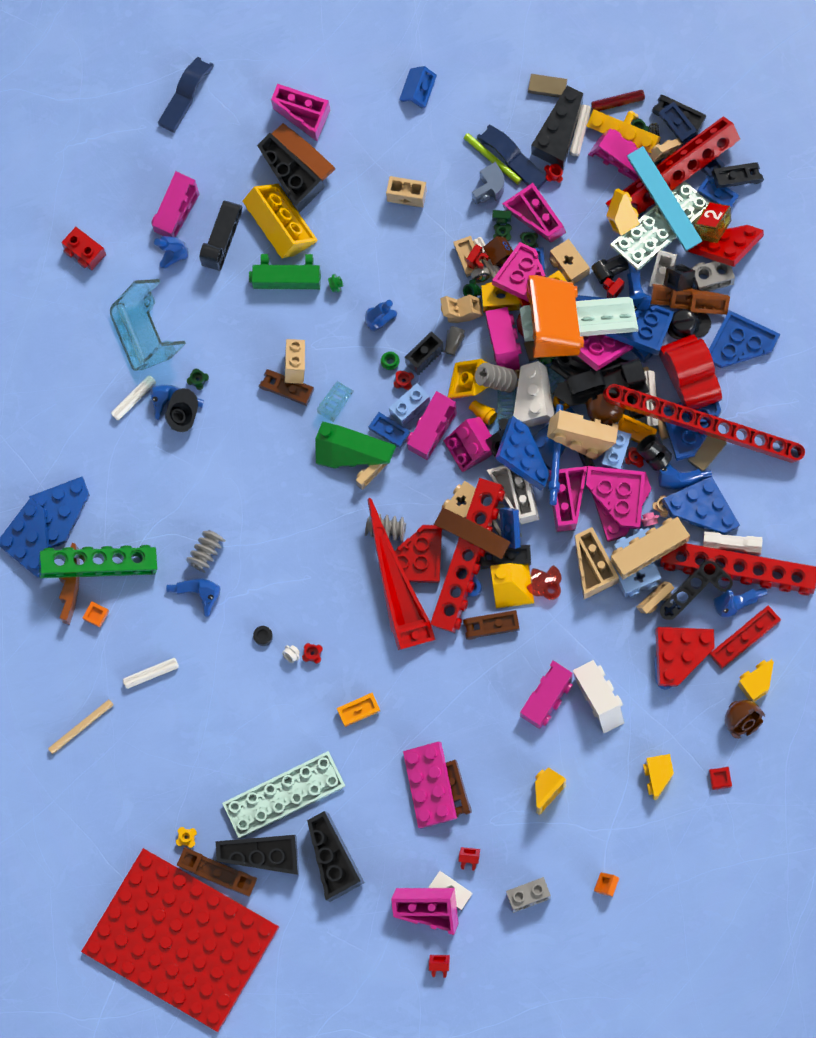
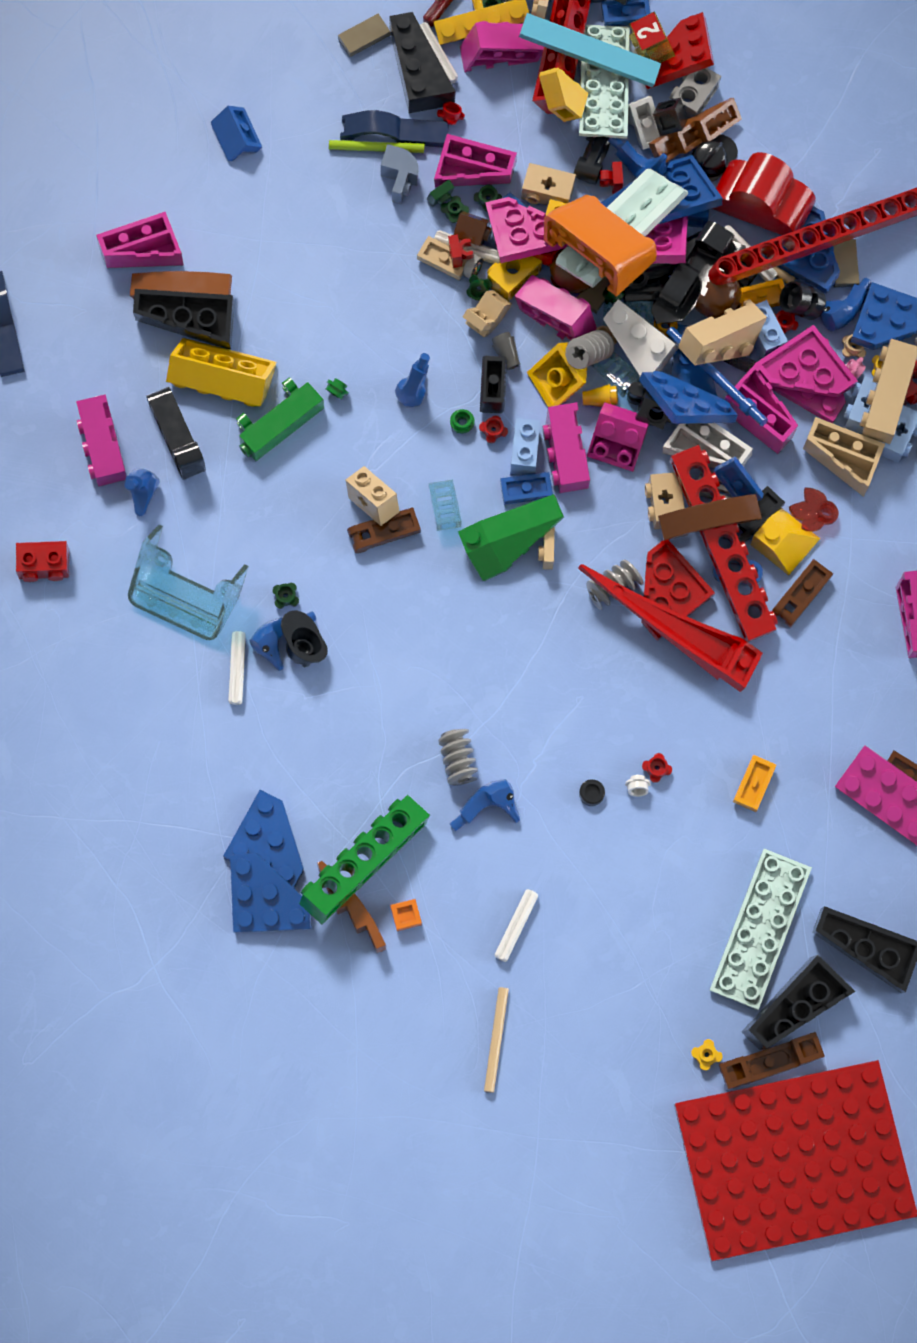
camera: 55 degrees left, 0 degrees up
tan brick [386,176,427,208] -> none
blue plate [709,310,780,368] -> none

